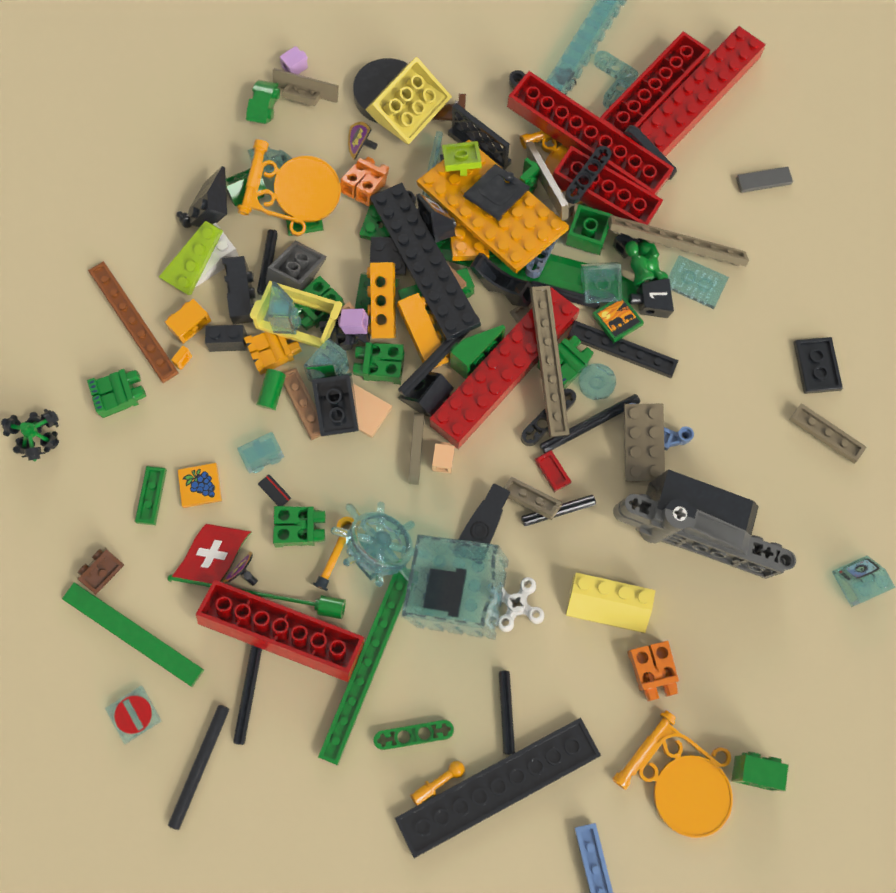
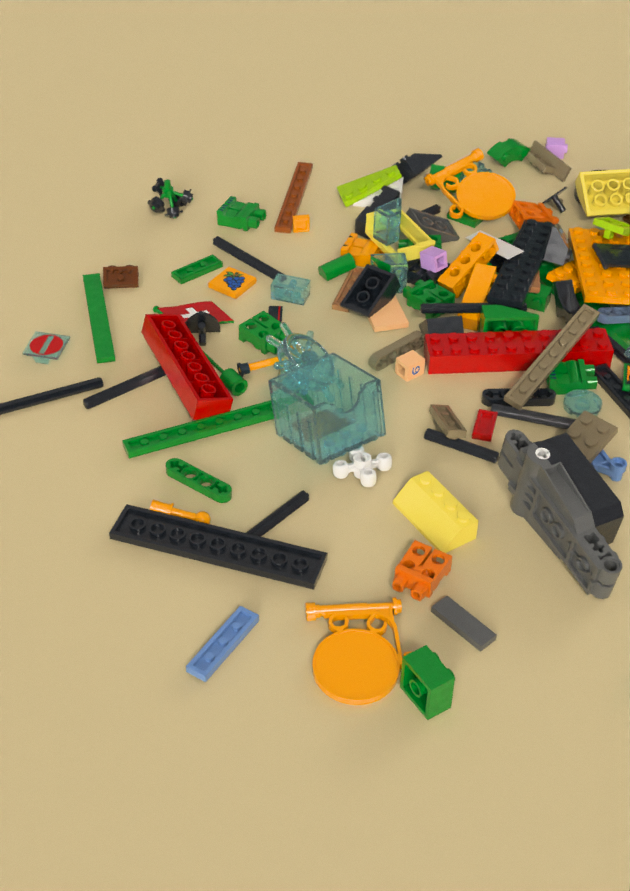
camera: 45 degrees right, 30 degrees down
light orange brick [165,299,211,344] -> none
black brick [205,324,247,352] -> none
black piece [453,484,510,563] -> none
none -> black axle [213,236,287,284]
none -> dark grey tile [431,596,497,652]
none -> white sticker [466,230,524,259]

